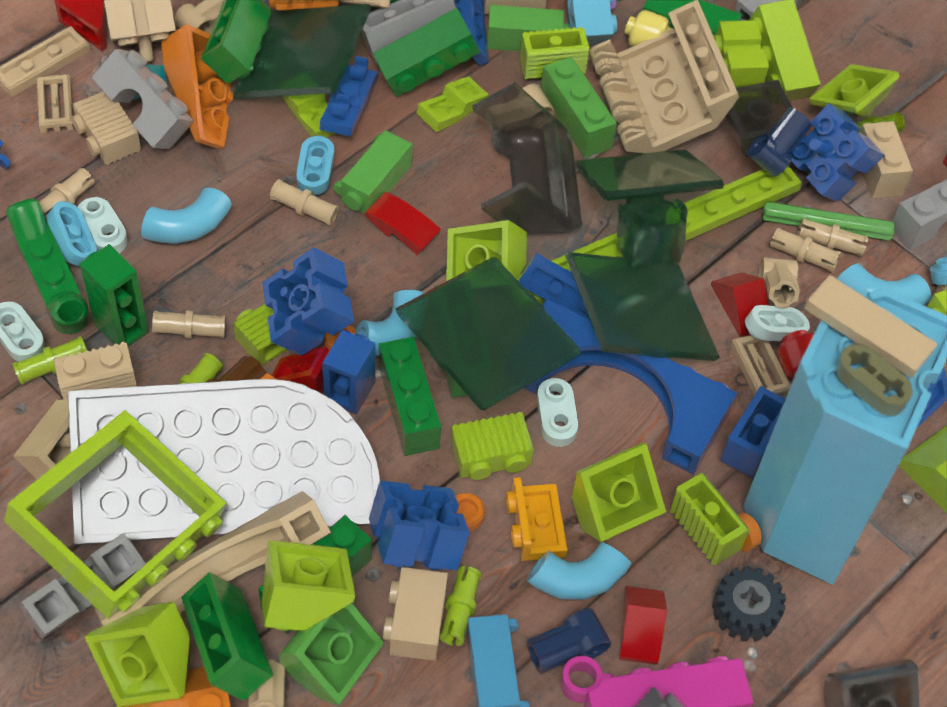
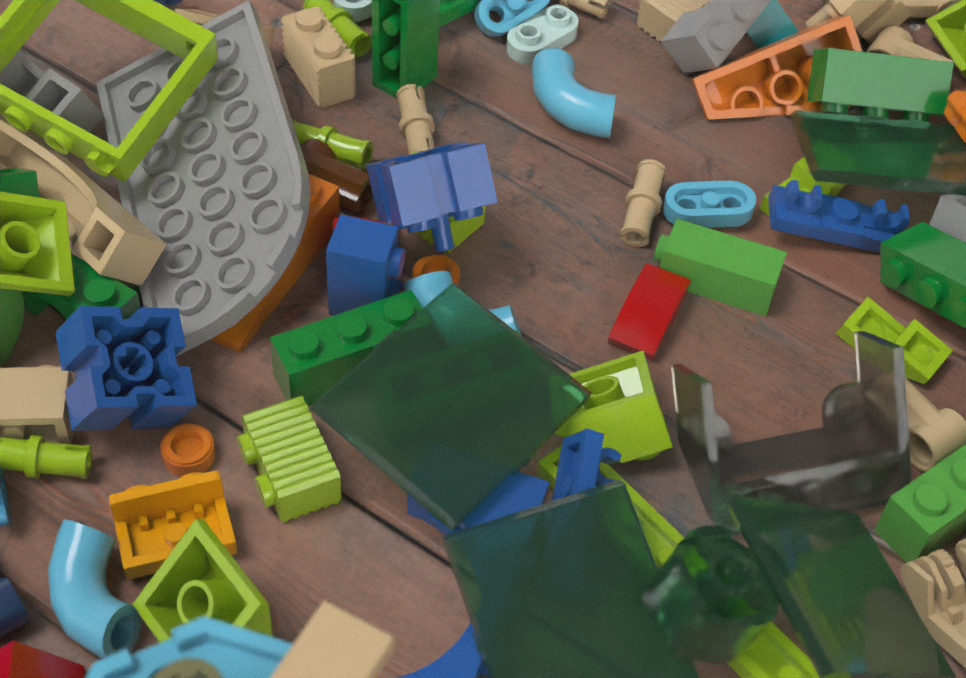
camera: 80 degrees right, 5 degrees down
light aqua plate [537,378,578,447] -> none

